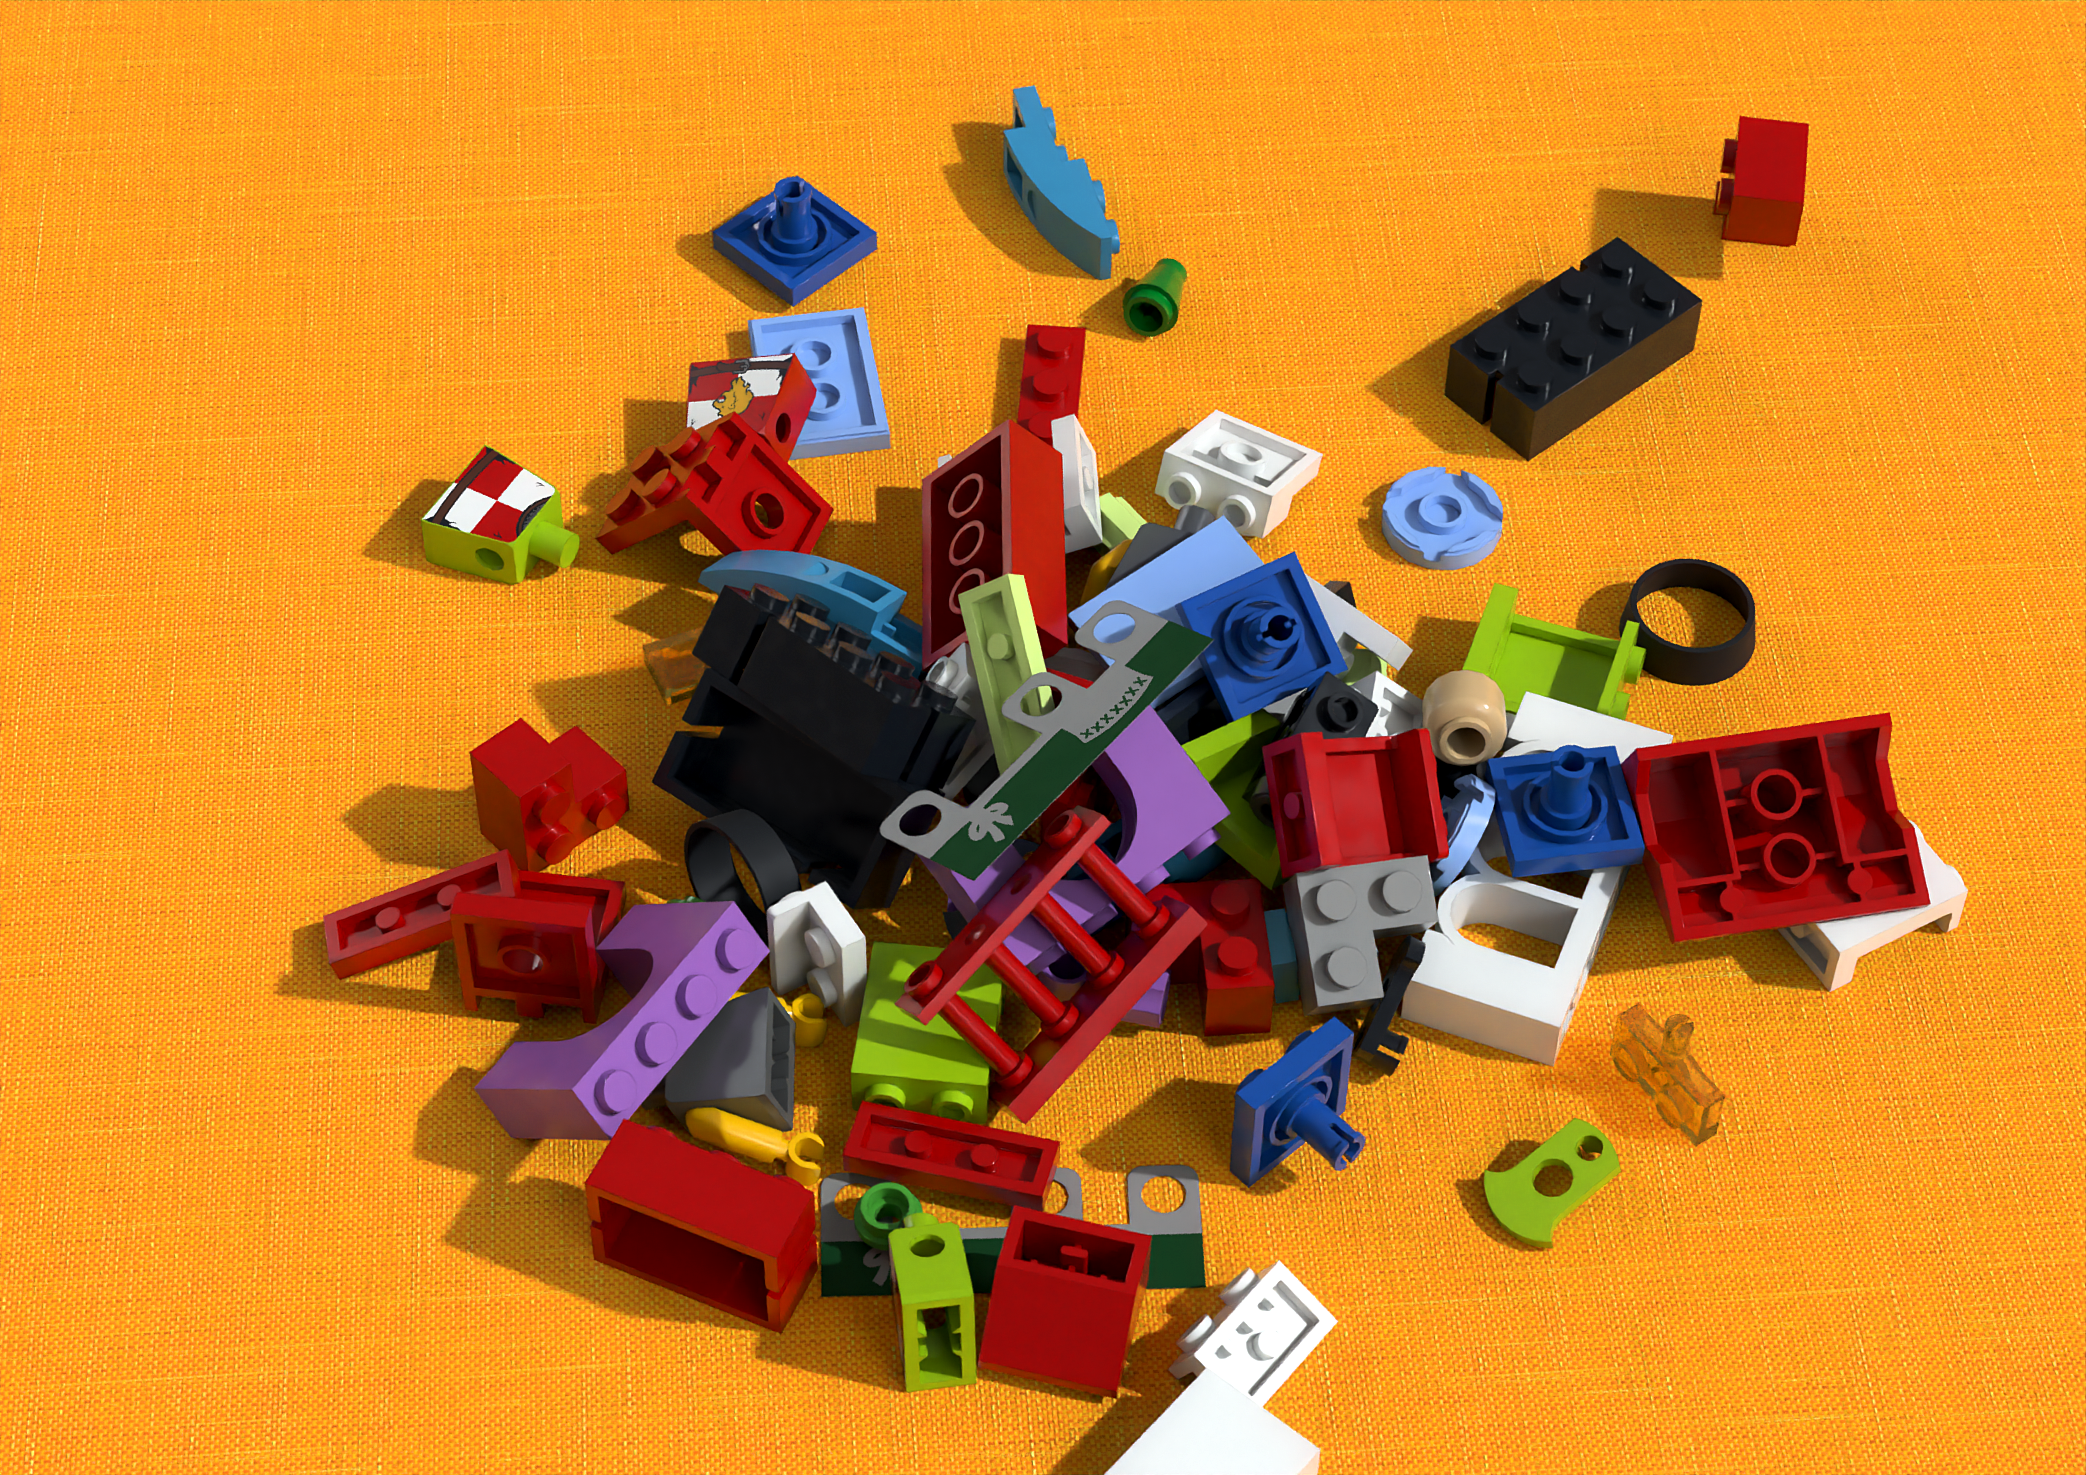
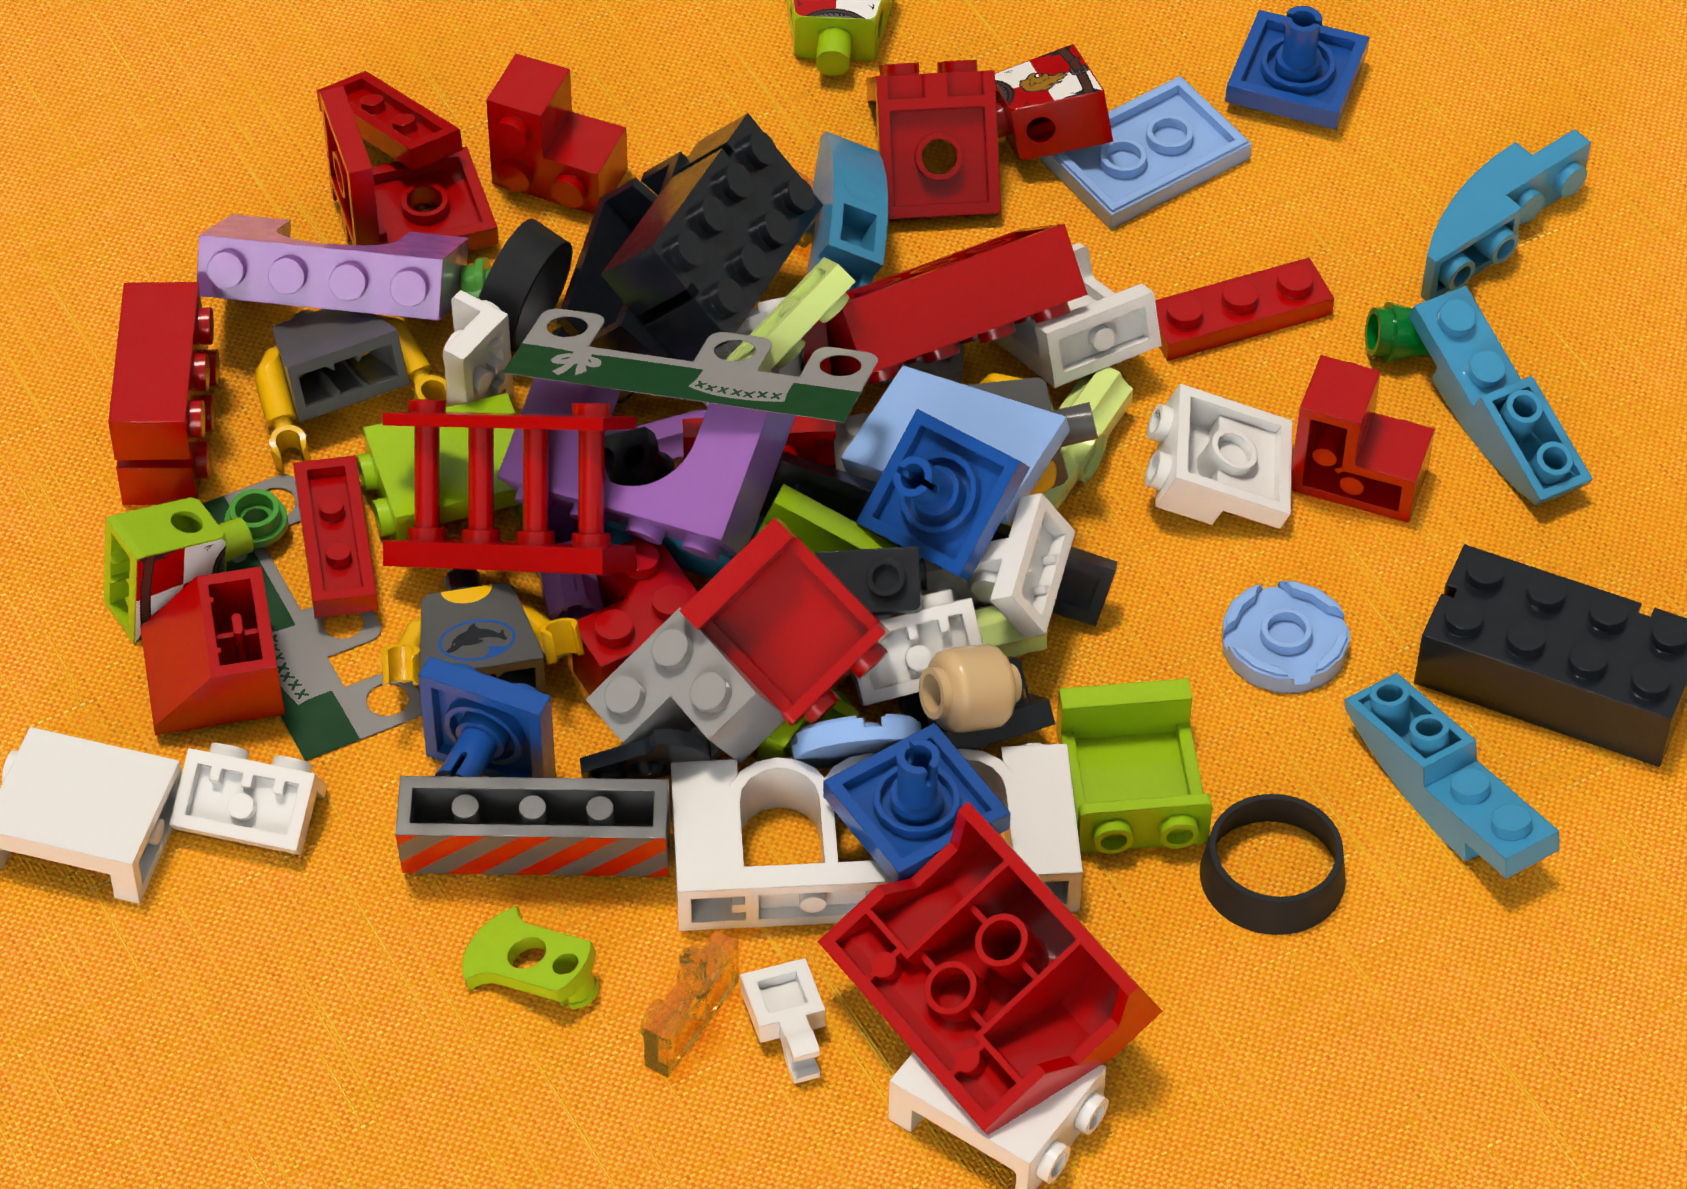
camera: 65 degrees right, 0 degrees up
none -> torso [381,569,584,694]
none -> dark grey brick [395,776,671,877]
none -> white plate [740,958,826,1084]
none -> red brick [1291,355,1435,523]
none -> dark azure slope [1344,673,1560,879]
none -> dark azure slope [1408,286,1593,506]

